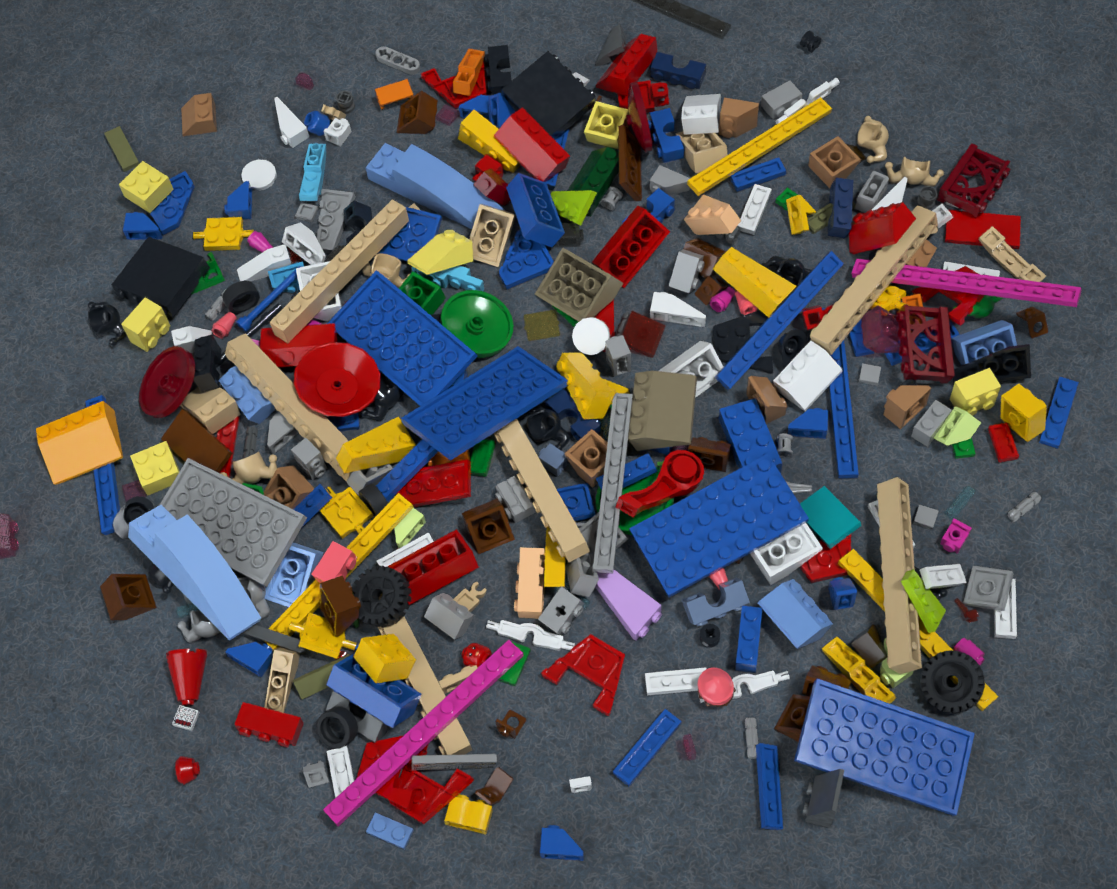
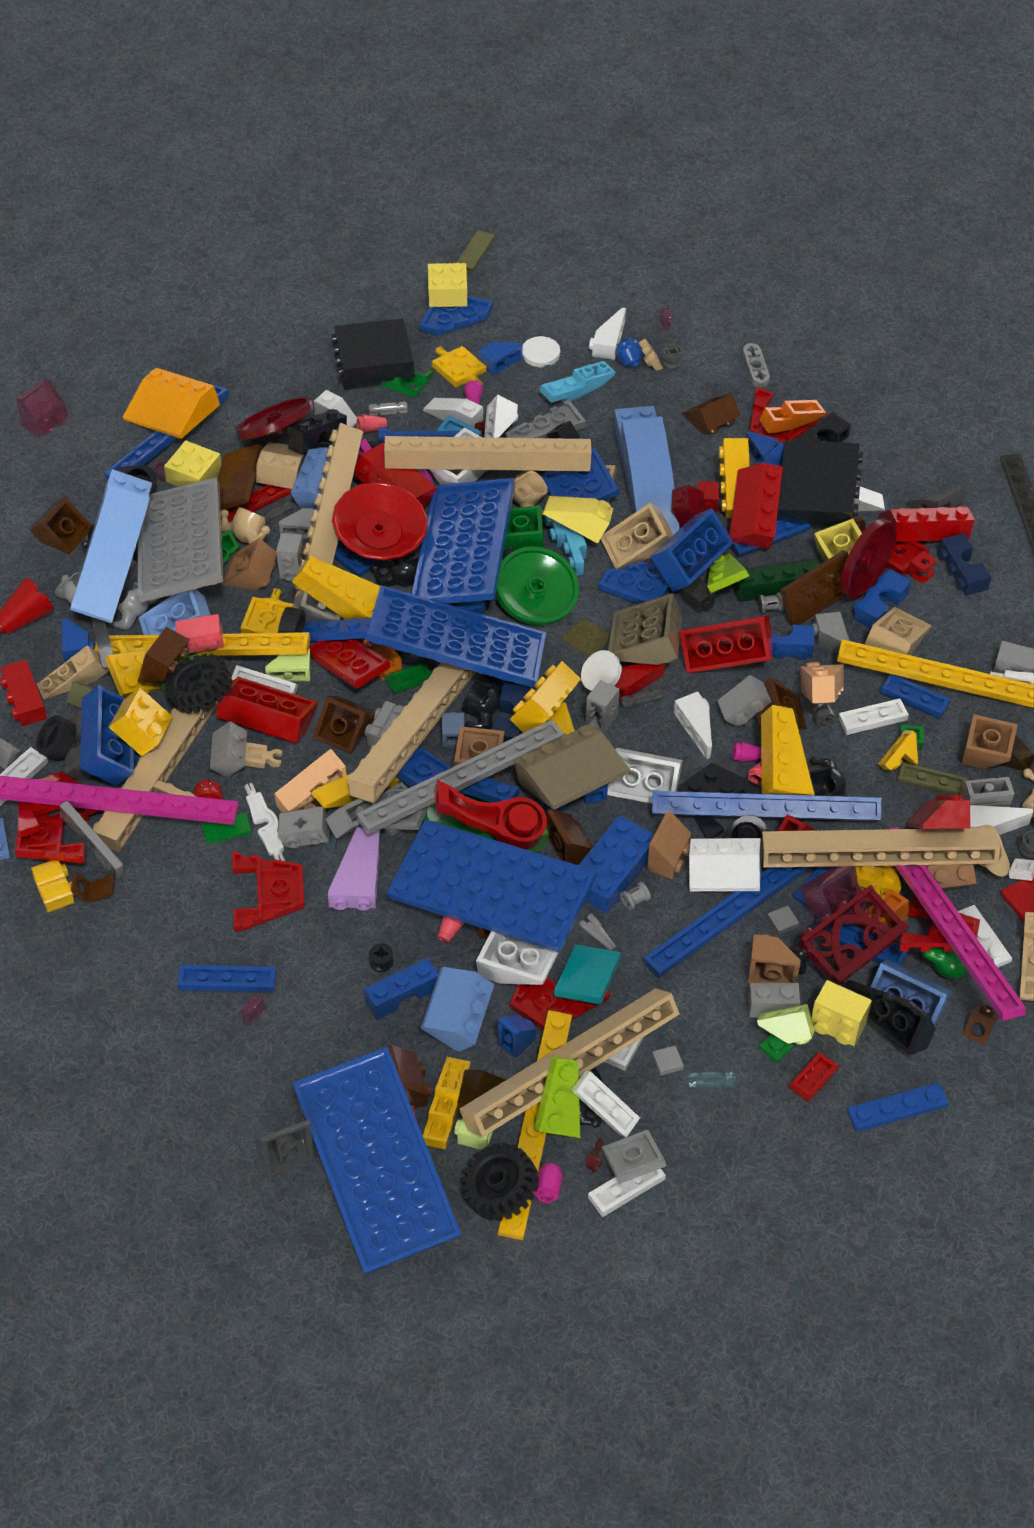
camera: 45 degrees right, 10 degrees down
black piece [88,301,127,346] -> none
light yellow brick [121,298,170,352] -> none
blue slope [123,212,162,240] -> none
medium nougat slope [181,93,217,136] -> none
black tyre [222,280,260,314] -> none
blue plate [293,484,333,527] -> none
light grey tile [295,202,318,223] -> none
white brick [324,118,352,147] -> none
orange hinge [375,79,414,109] -> none
clear pink tile [436,104,460,126] -> none
reddish brown bracket [495,710,526,739] -> none
blue slope [540,825,584,861] -> none
white tile [569,776,592,793] -> none
clear red plate [622,311,666,358] -> none
white plate [645,668,707,695] -> none
white slope [681,94,721,135] -> none
sand blue arch [682,577,750,626] -> none
reddish brown bracket [695,275,729,305] -> none
coral hair [697,667,736,707] -> none
white piece [698,671,790,703] -> none
medium nougat slope [719,97,759,138] -> none
light grey axle [745,718,758,759] -> none
blue tile [756,743,783,830] -> none
blue slope [787,408,828,439] -> none
dark blue arch [828,178,854,238] -> none
dark pink brick [940,518,972,554] -> none
yellow brick [1001,384,1047,442] -> none
light grey axle [1007,492,1041,522] -> none

